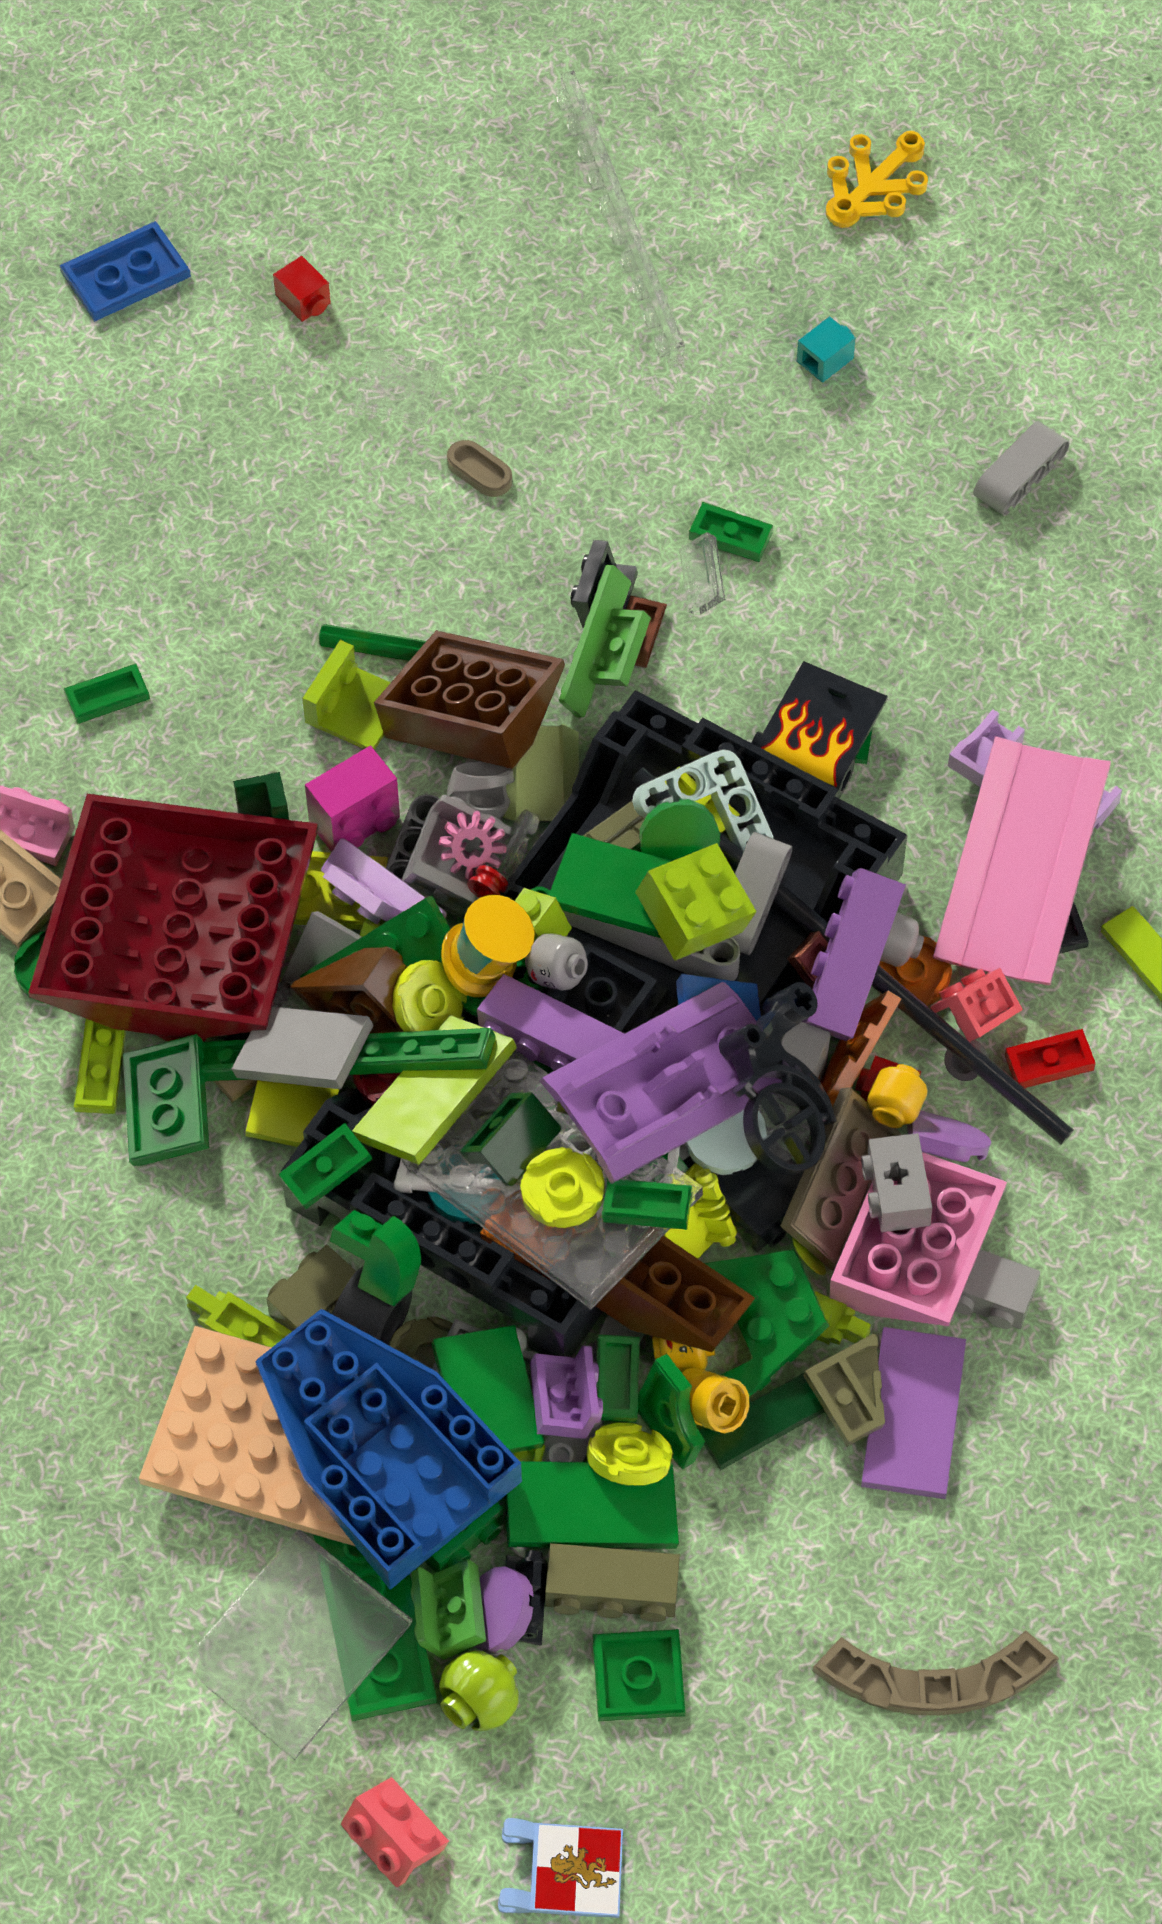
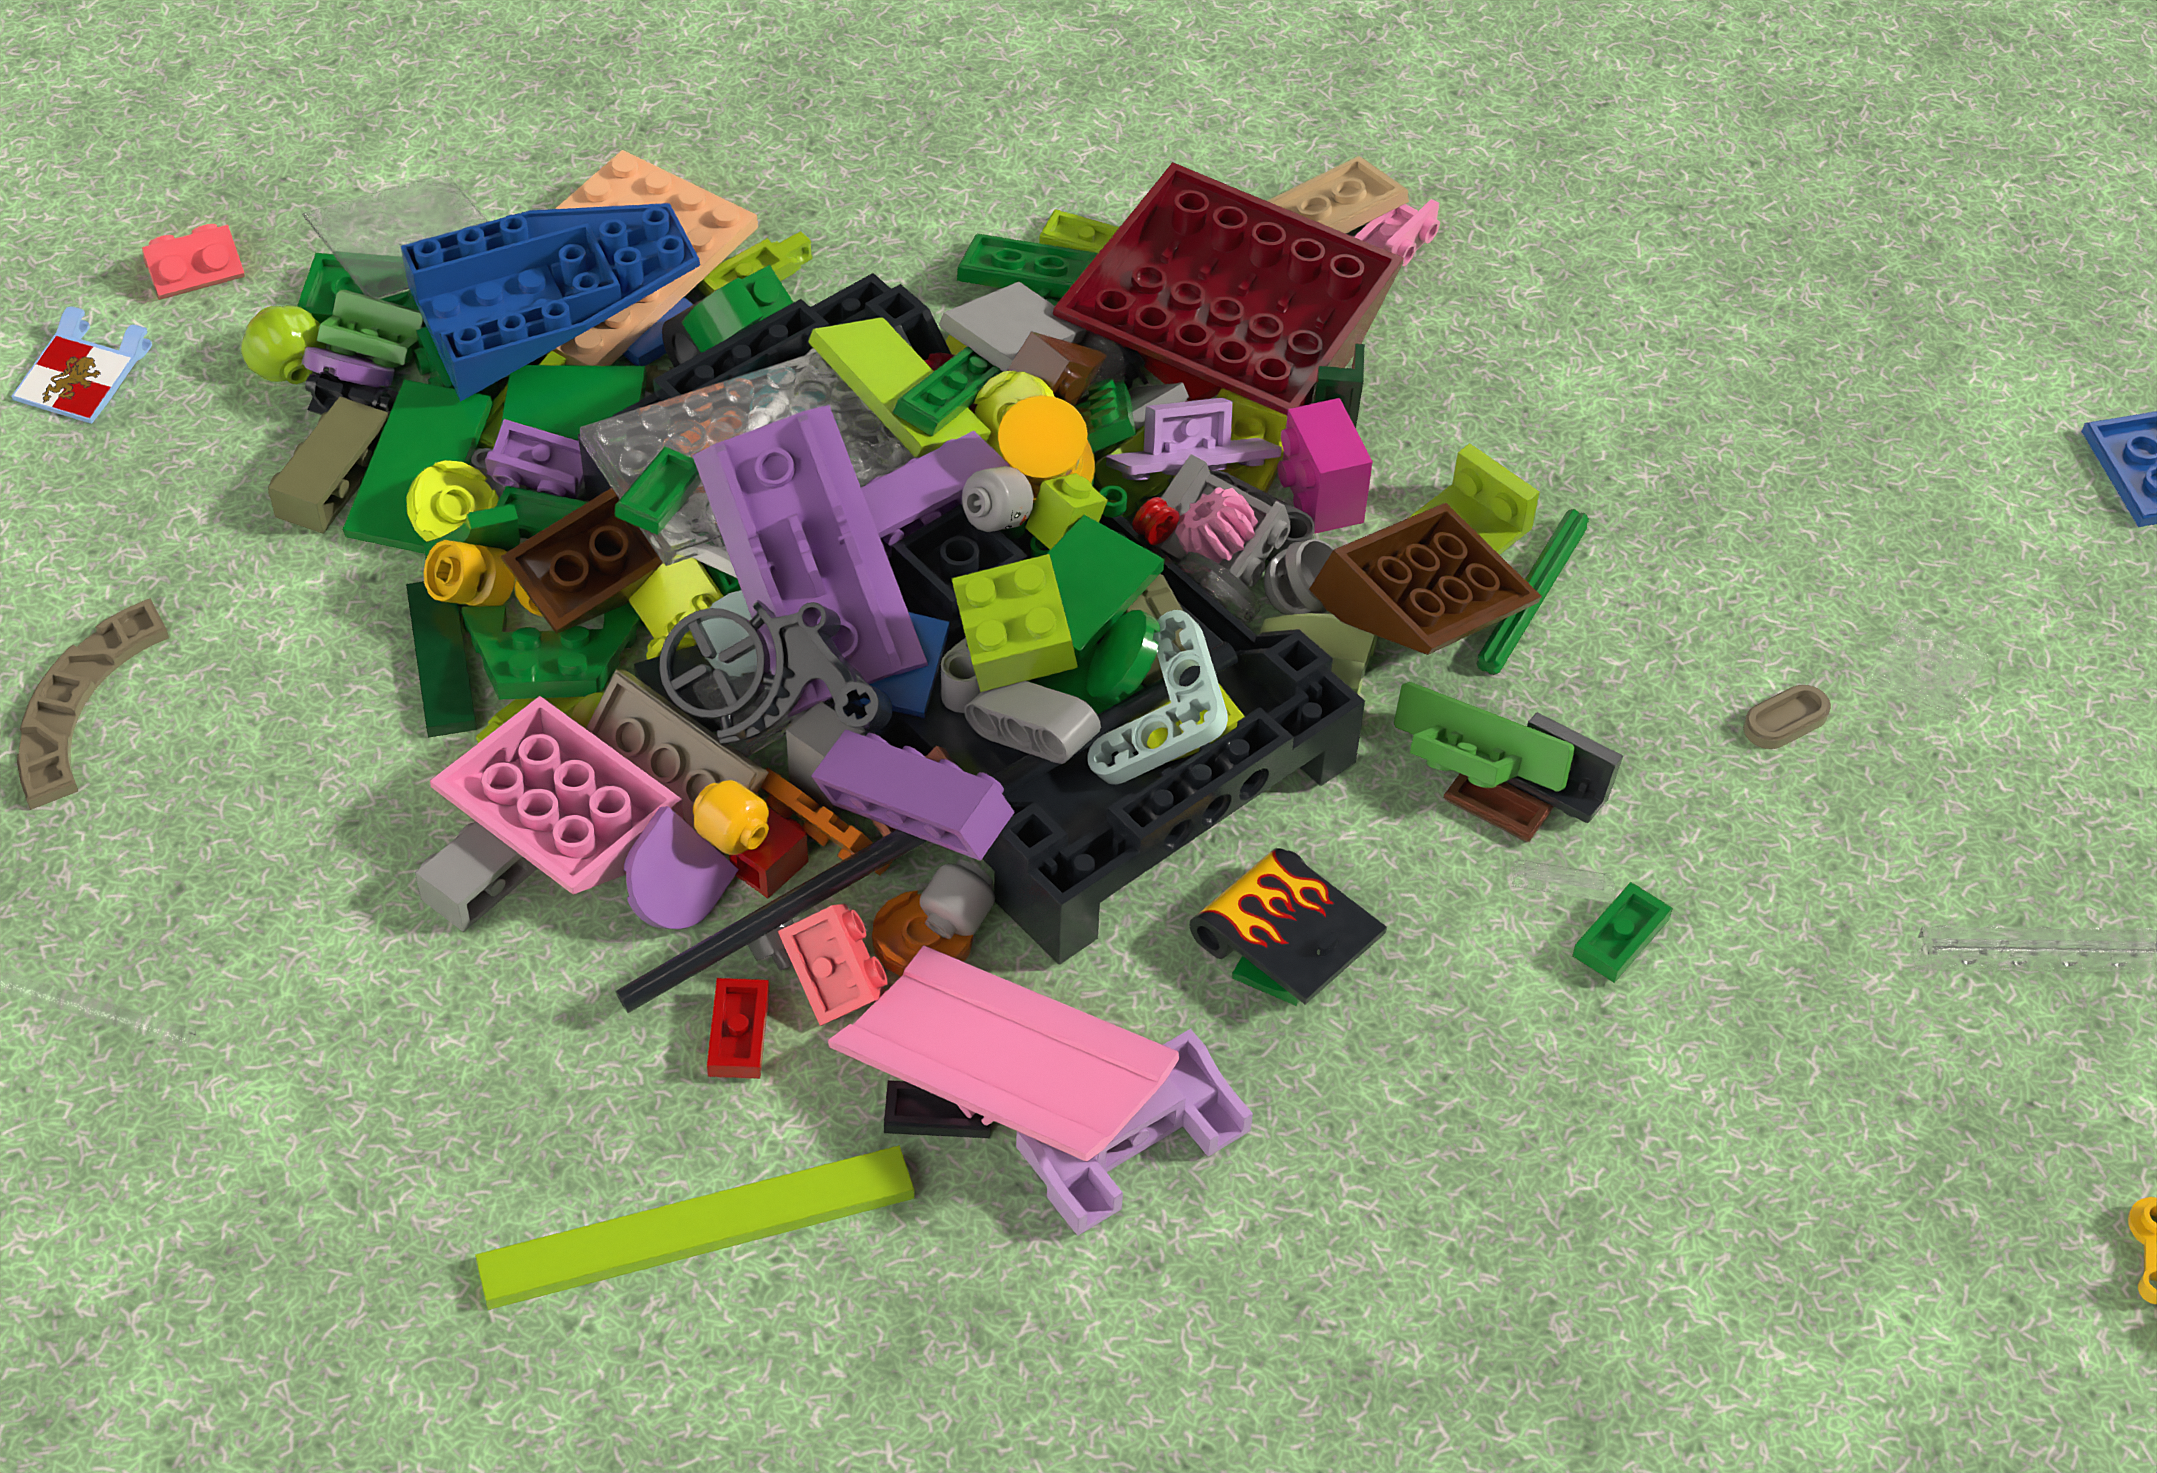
camera: 105 degrees right, 10 degrees down
green tile [64,663,150,724] -> none
red brick [273,256,331,322] -> none
green plate [278,1123,372,1210] -> none
dark green panel [460,1092,562,1186] -> none
neon yellow tile [520,1147,606,1228] -> none
green tile [592,1629,685,1722] -> none
teal brick [797,316,856,383] -> none
olive wing [803,1333,885,1447] -> none
light grey brick [861,1133,932,1232] -> none
medium lavender tile [861,1327,966,1499] -> none
light grey beam [973,421,1070,516] -> none

